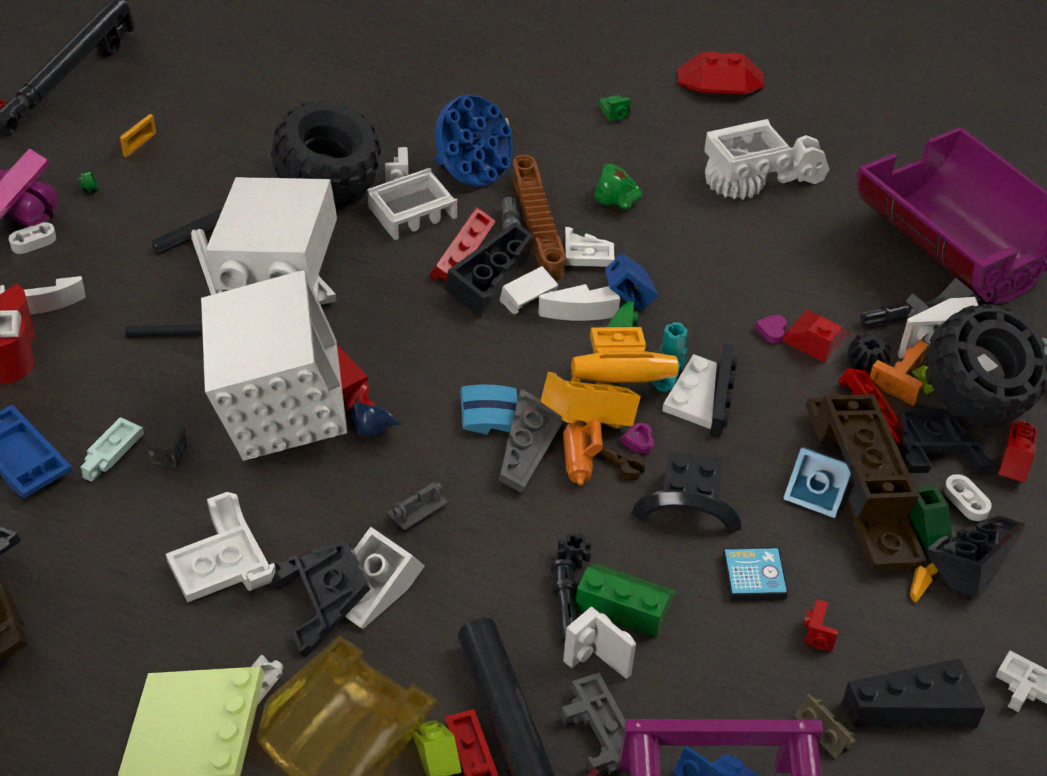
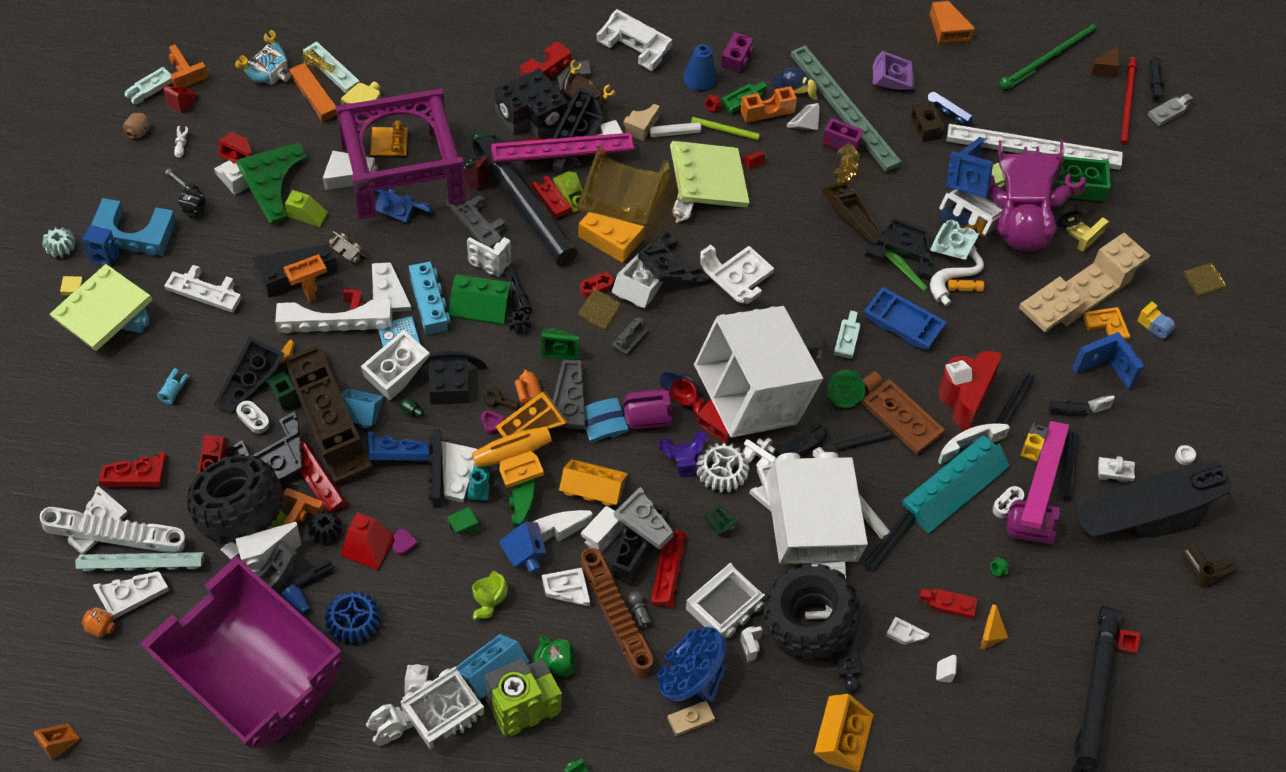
camera: 165 degrees right, 10 degrees up
none -> white arch [275,299,393,333]
none -> blue cone [282,585,311,616]
none -> orange bracket [283,254,327,302]
none -> blue gear [324,589,381,645]
none -> white slope [361,330,430,401]
none -> blue wing [368,432,429,461]
none -> white wing [372,263,412,312]
none -> dark green cylinder [400,398,425,418]
none -> white bracket [405,664,429,695]
none -> medium azure brick [409,261,450,336]
none -> green panel [447,507,479,535]
none -> dark azure slope [456,634,529,699]
none -> lime hair [472,571,508,620]
none -> lime piece [484,658,562,737]
none -> green slope [541,328,580,360]
none -> light orange slope [559,459,628,506]
none -> light orange wedge [578,212,644,263]
none -> clear yellow piece [578,288,620,330]
none -> red beam [580,273,613,298]
none -> light grey wing [614,487,673,549]
none -> magenta cylinder [624,388,674,430]
none -> dark purple animal [658,432,707,477]
none -> white gear [696,442,749,493]
none -> dark green bracket [703,503,738,535]
none -> red slope [742,151,765,170]
none -> light orange slope [814,694,874,772]
none -> green tile [827,370,865,408]
none -> dark orange hinge [860,371,945,455]
none -> white tile [886,617,929,645]
none -> teal slope [902,435,1010,534]
none -> red hinge [919,589,977,619]
none -> white slope [936,655,957,683]

